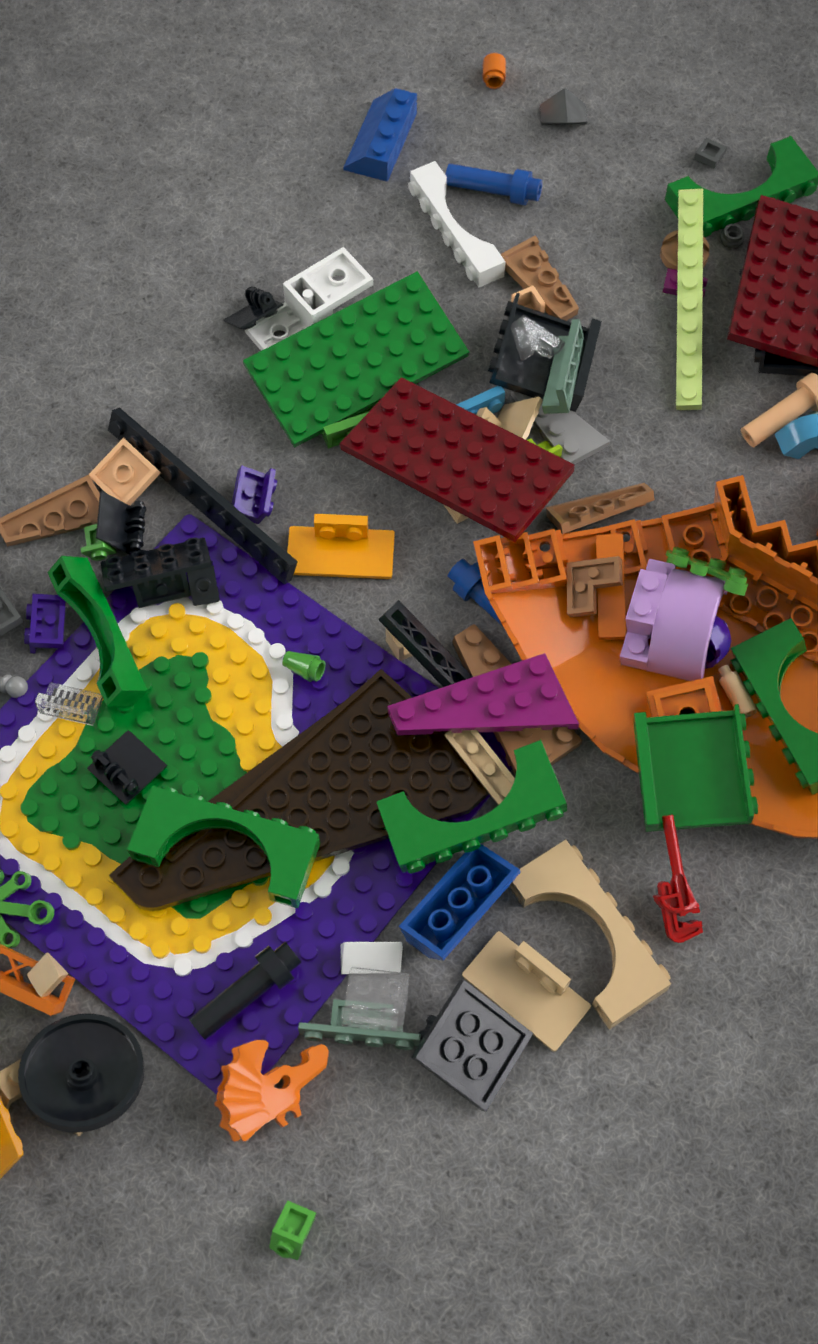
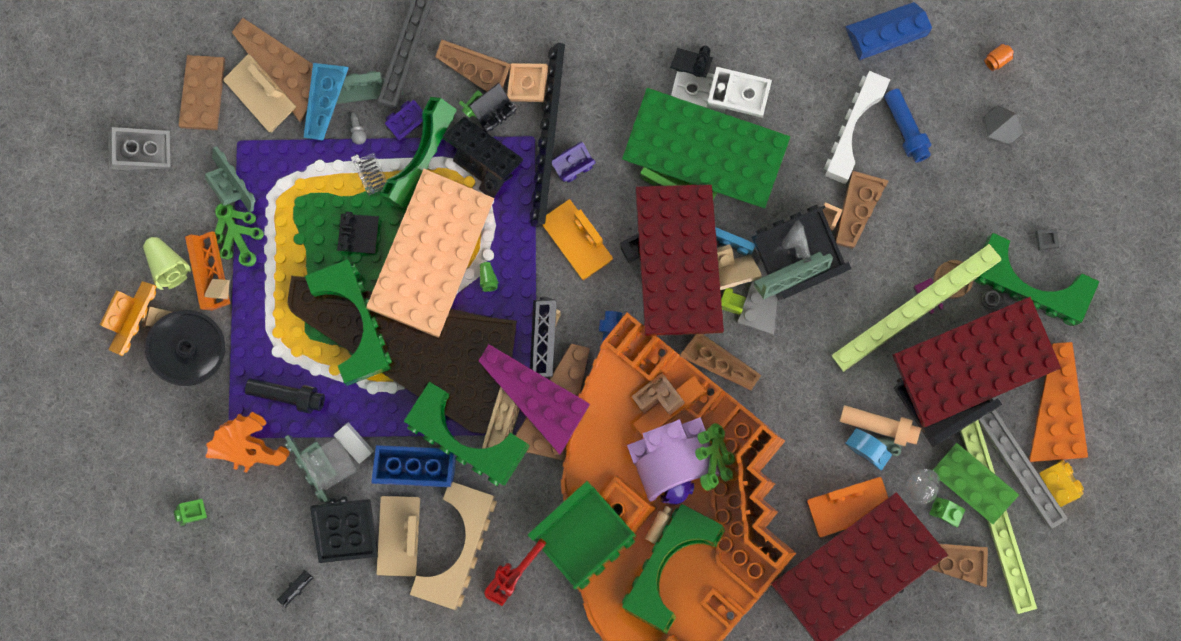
camera: 55 degrees right, 15 degrees up
none -> black pin [277,570,314,608]
none -> light nougat plate [366,169,494,338]
none -> black panel [620,234,640,263]

